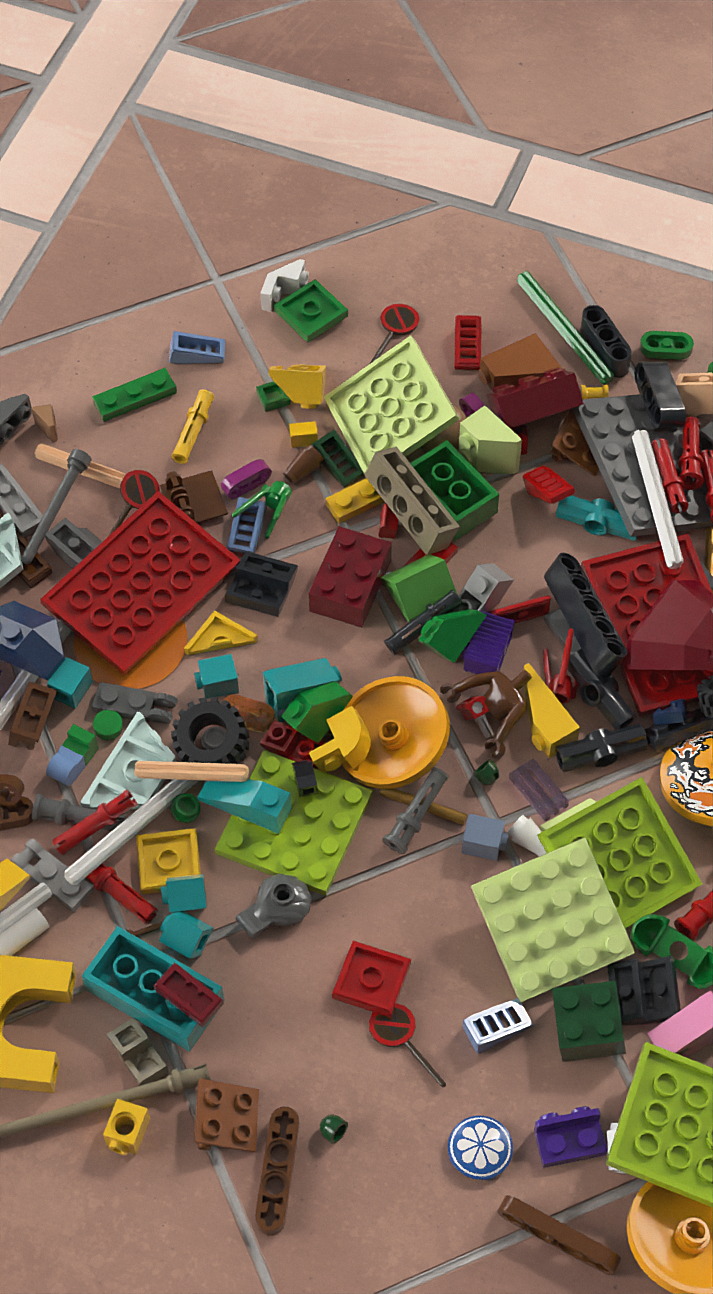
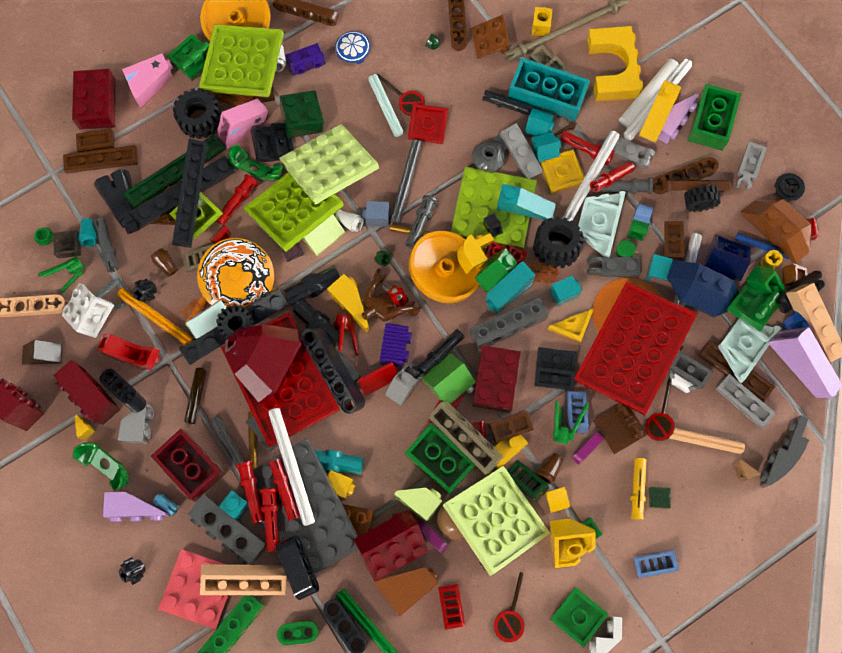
camera: 170 degrees right, 15 degrees up
dark grey piece [21,449,92,565] -> none
green plate [92,367,177,422] -> none
light nougat axle [134,761,249,782] -> none
dark red plate [153,962,224,1028] -> none
green plate [170,793,201,823] -> none
green slope [418,609,487,663] -> none
slope [462,998,533,1054] -> none
clear purple tile [509,758,570,821] -> none
red slope [522,465,576,504] -> none
yellow bush [580,385,609,399] -> none
dark blue tile [653,699,687,725] -> none
none -> yellow brick [328,470,356,500]
none -> light aqua axle [368,74,403,137]
none -> dark grey axle [390,140,422,224]
none -> dark grey brick [469,297,548,351]
none -> black pin [482,90,537,116]
none -> reddish brown hinge [487,411,534,443]
none -> light grey plate [500,123,543,179]
none -> clear green tile [649,487,671,509]

